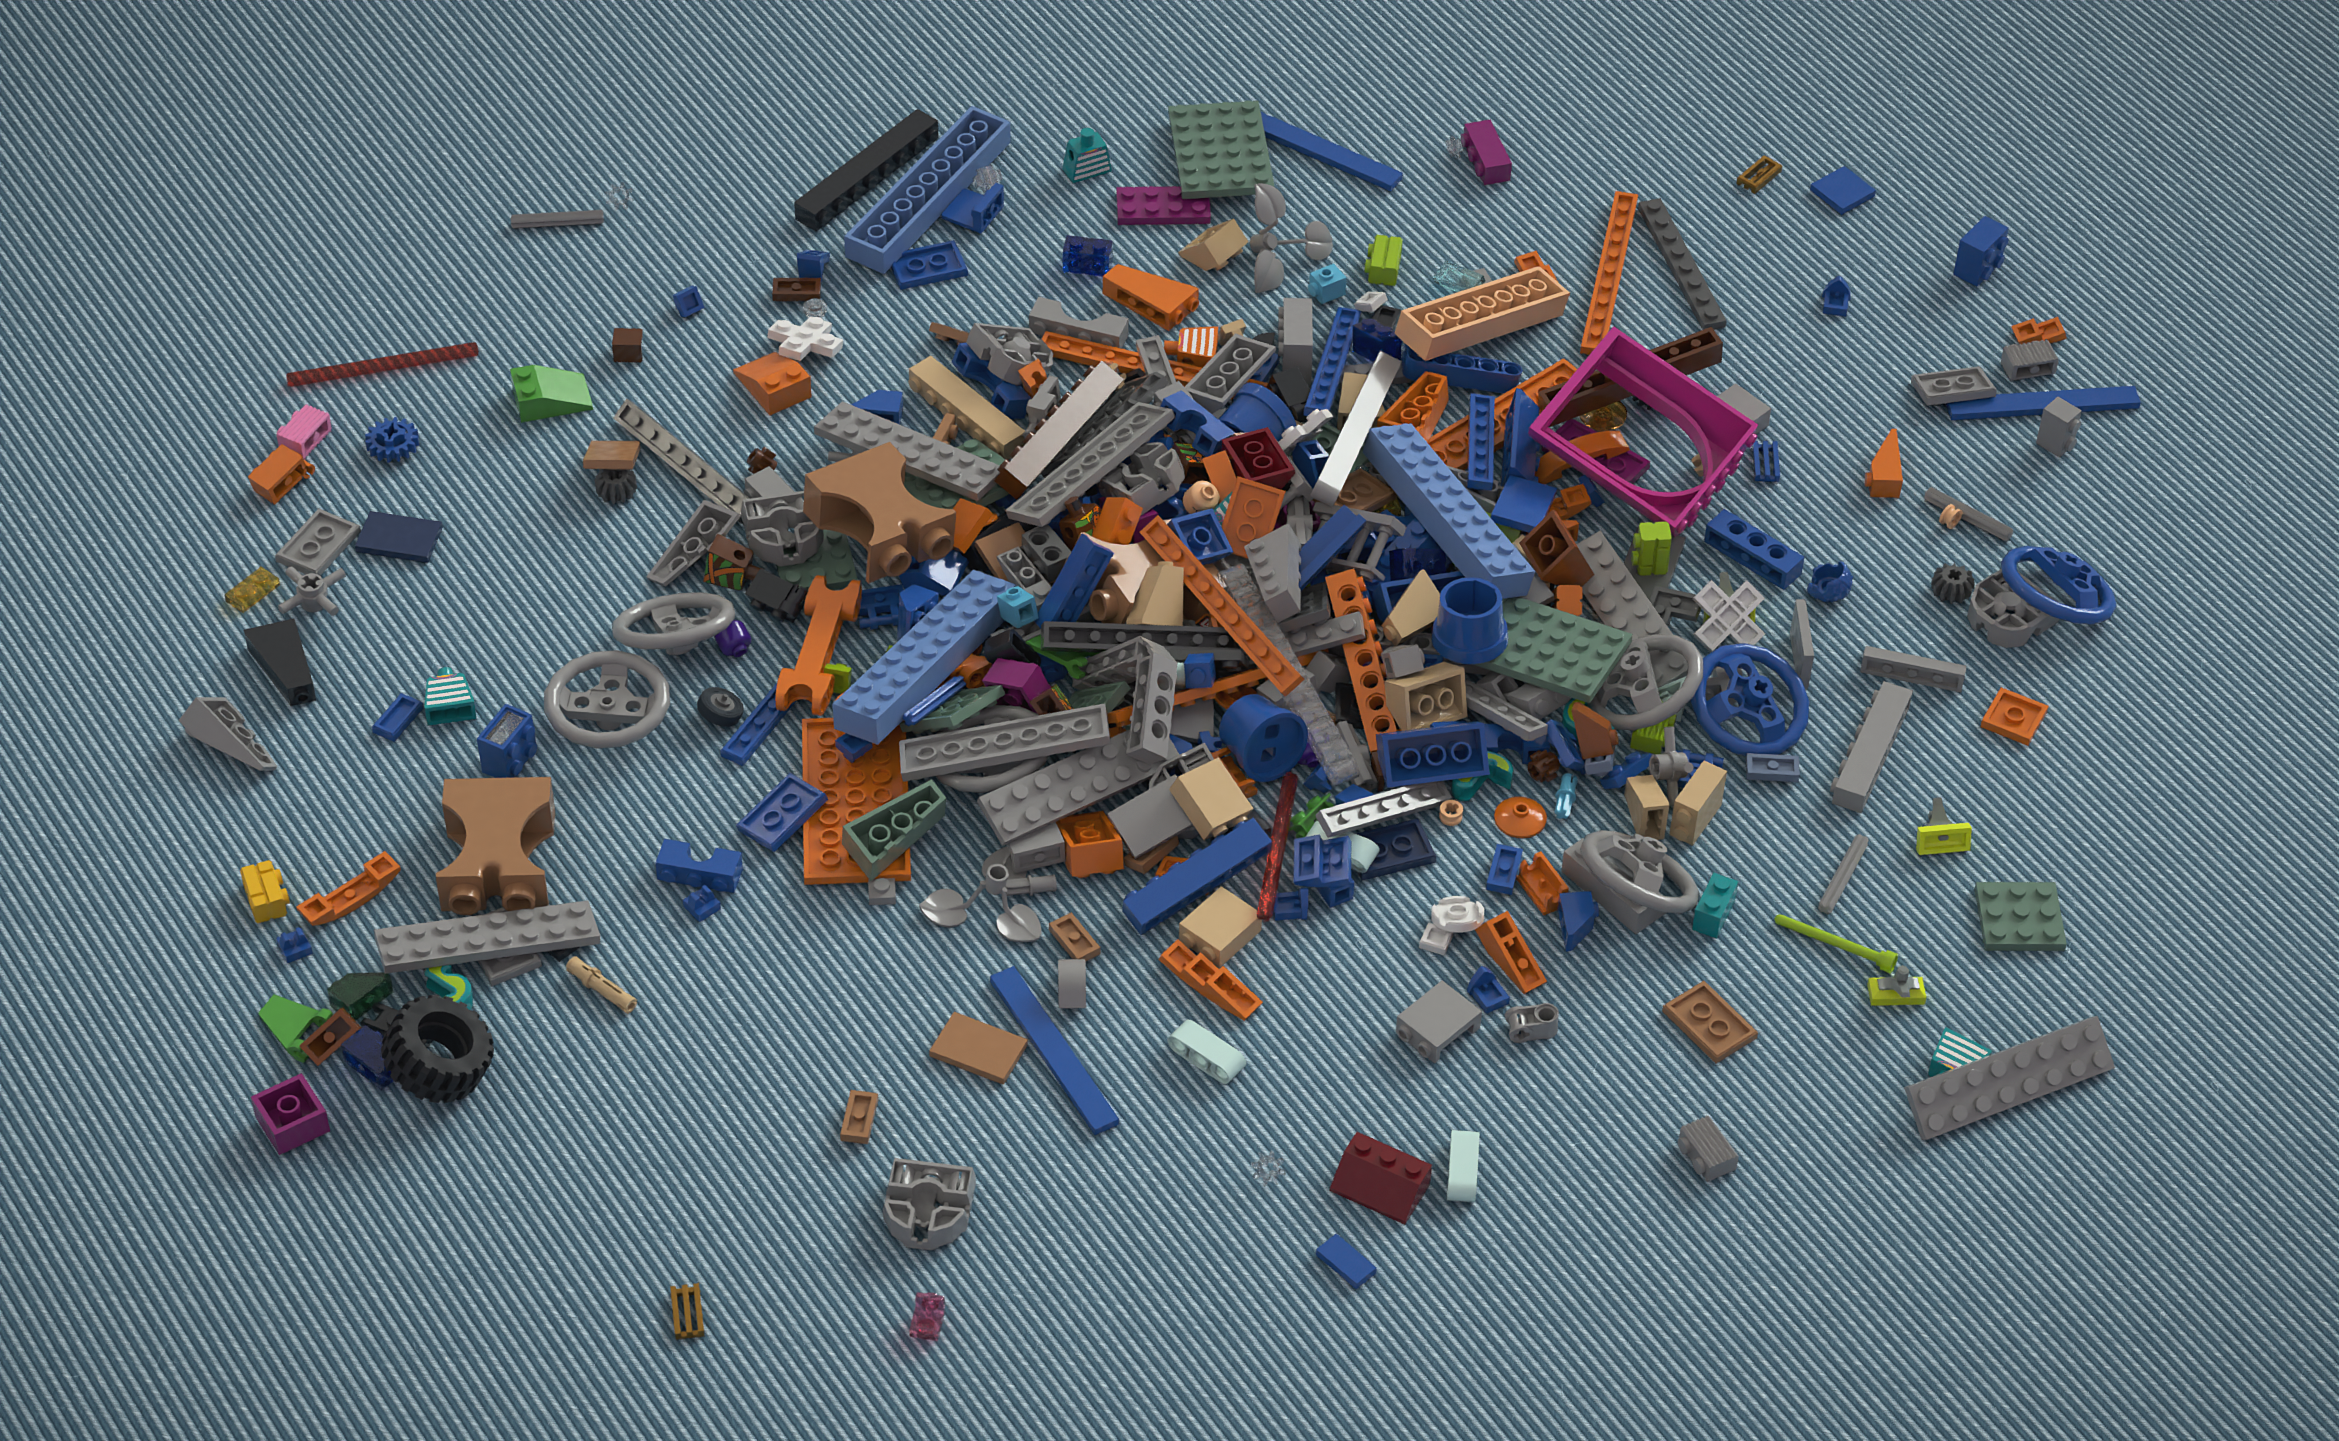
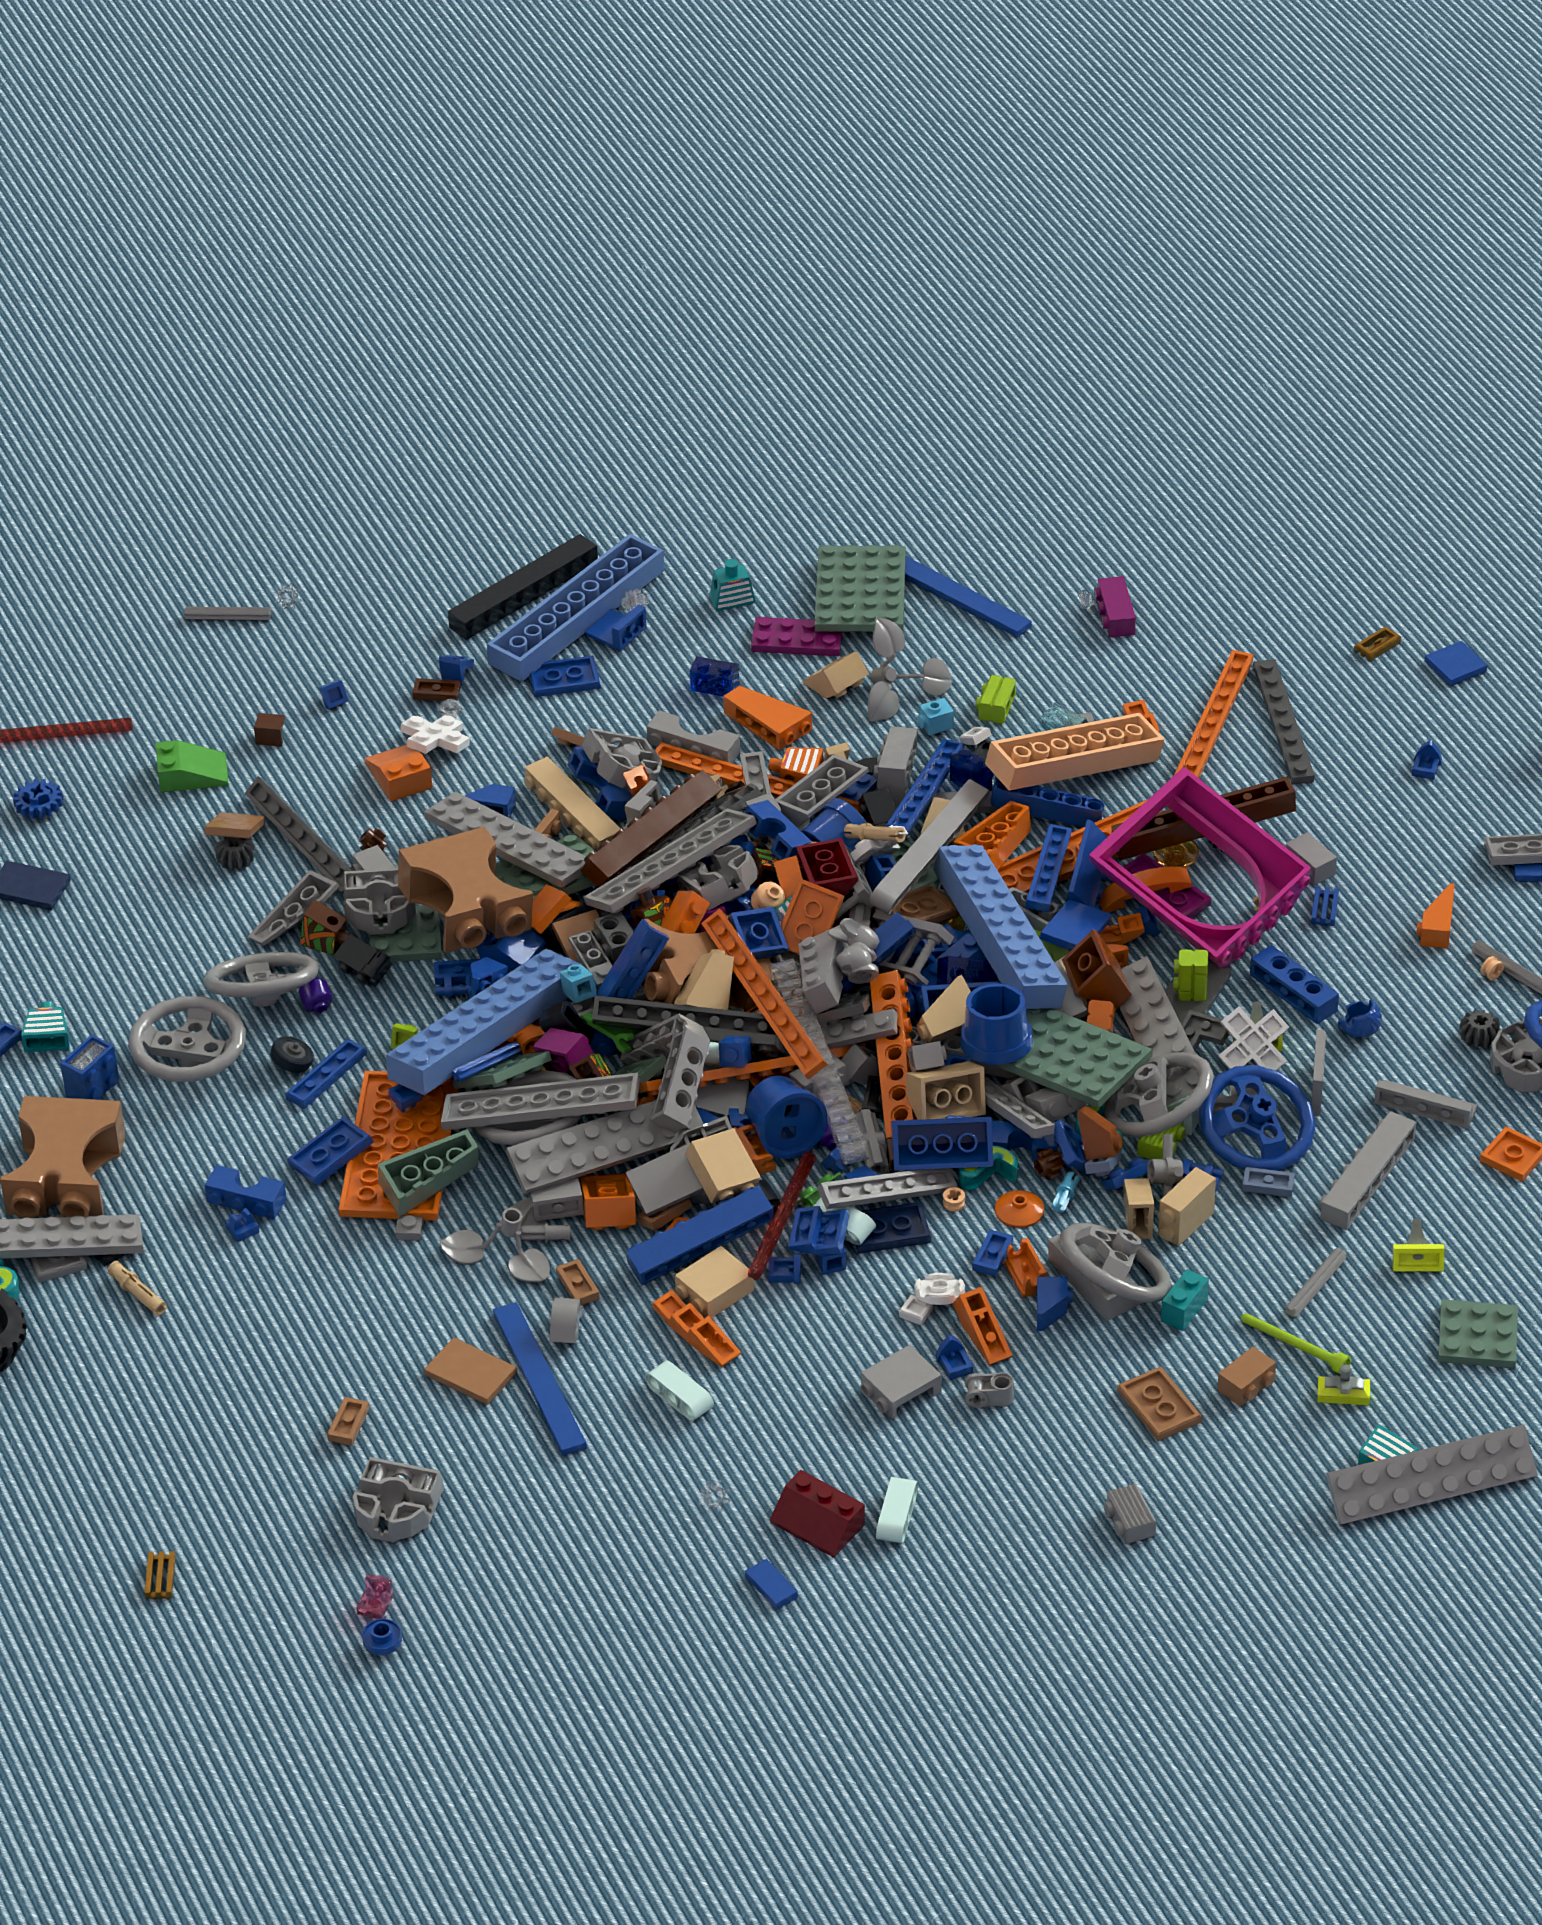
camera: 10 degrees right, 5 degrees down
orange piece [775,575,862,716] -> none
none -> blue plate [362,1618,402,1655]
none -> light grey animal [828,918,880,984]
none -> tan pin [844,823,906,842]
none -> medium nougat piece [1217,1346,1276,1407]

